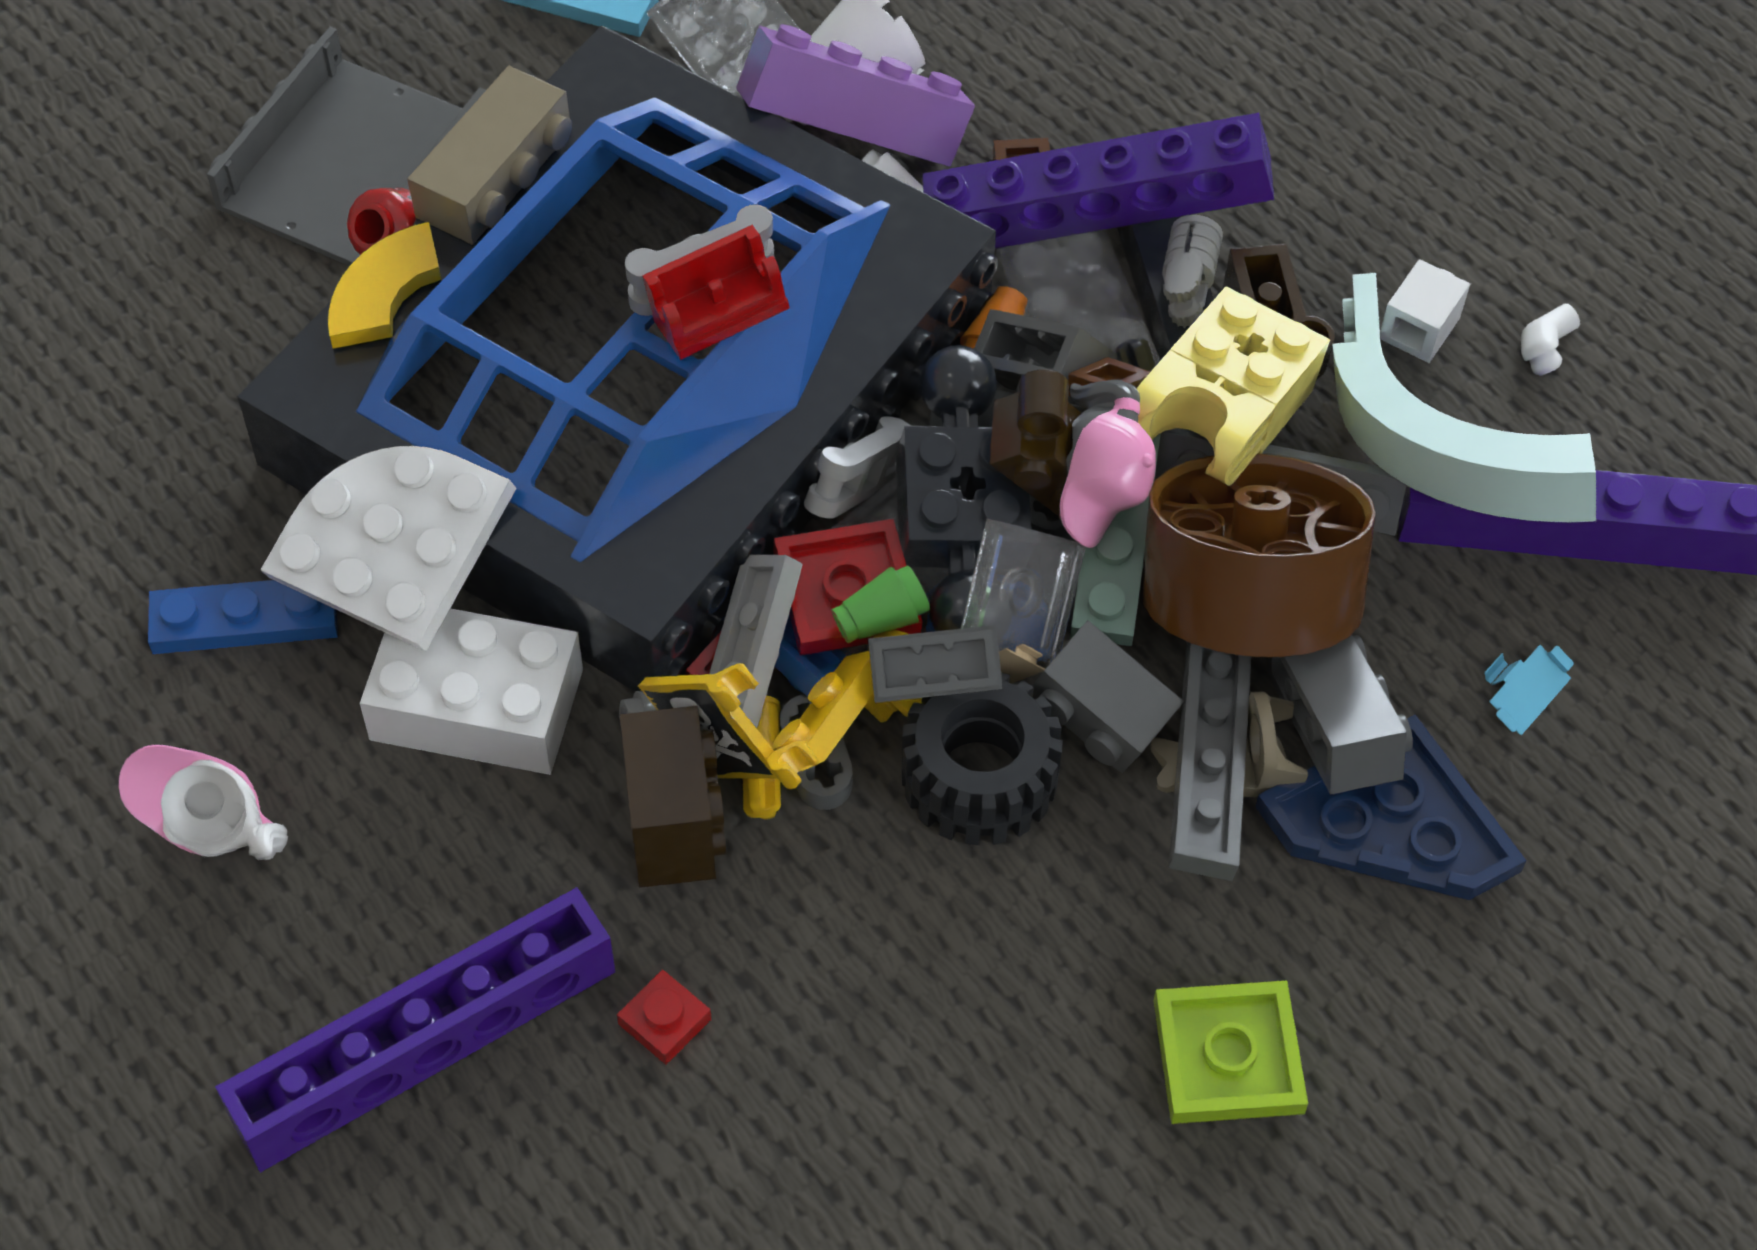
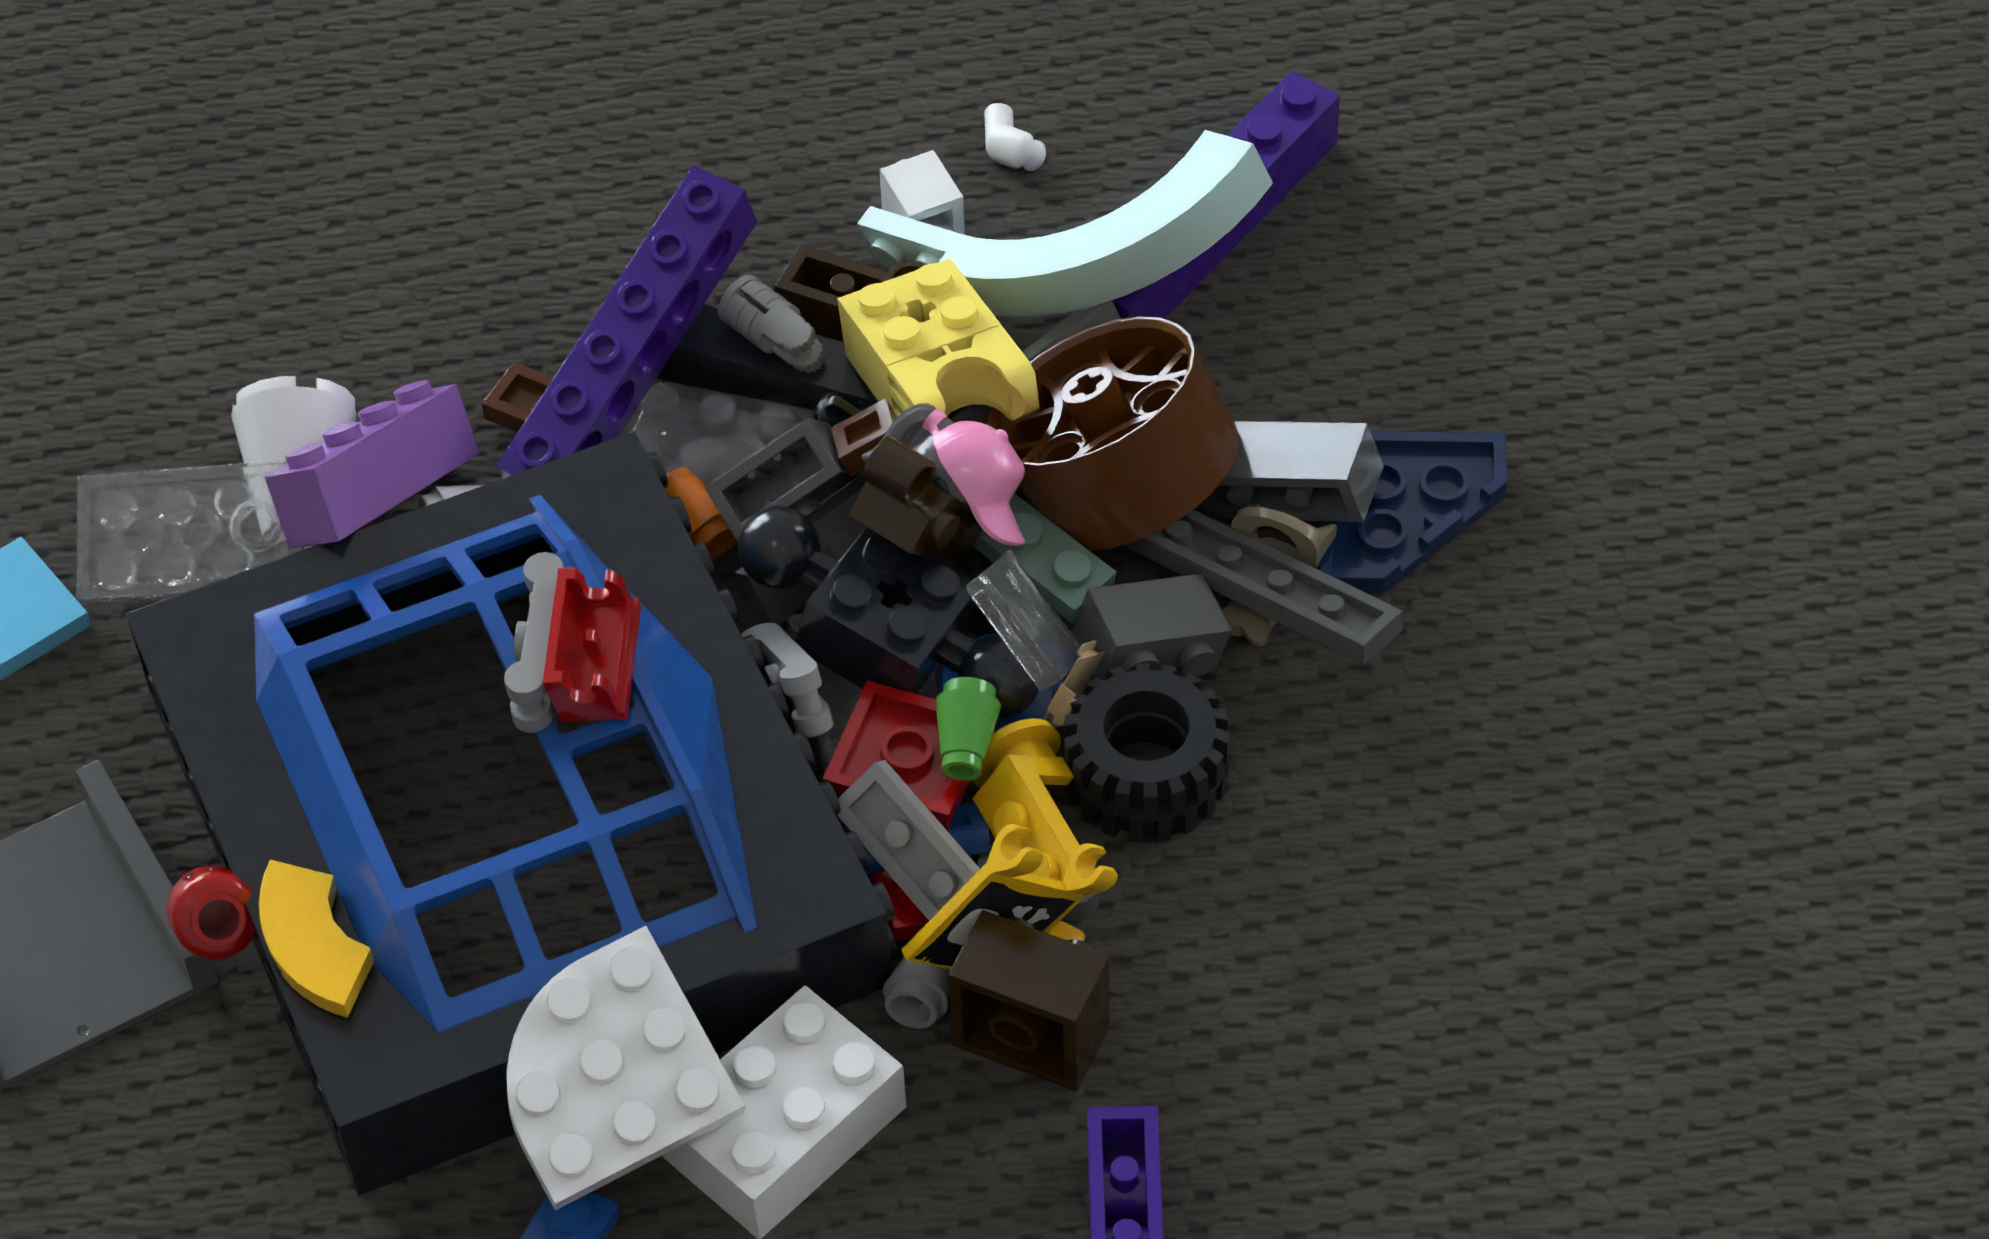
camera: 55 degrees left, 5 degrees down
dark tan brick [407,65,572,245] -> none
red plate [617,969,712,1065] -> none
dark grey plate [868,625,1003,703] -> none
lime plate [1154,981,1308,1124] -> none
medium azure piece [1484,645,1574,735] -> none

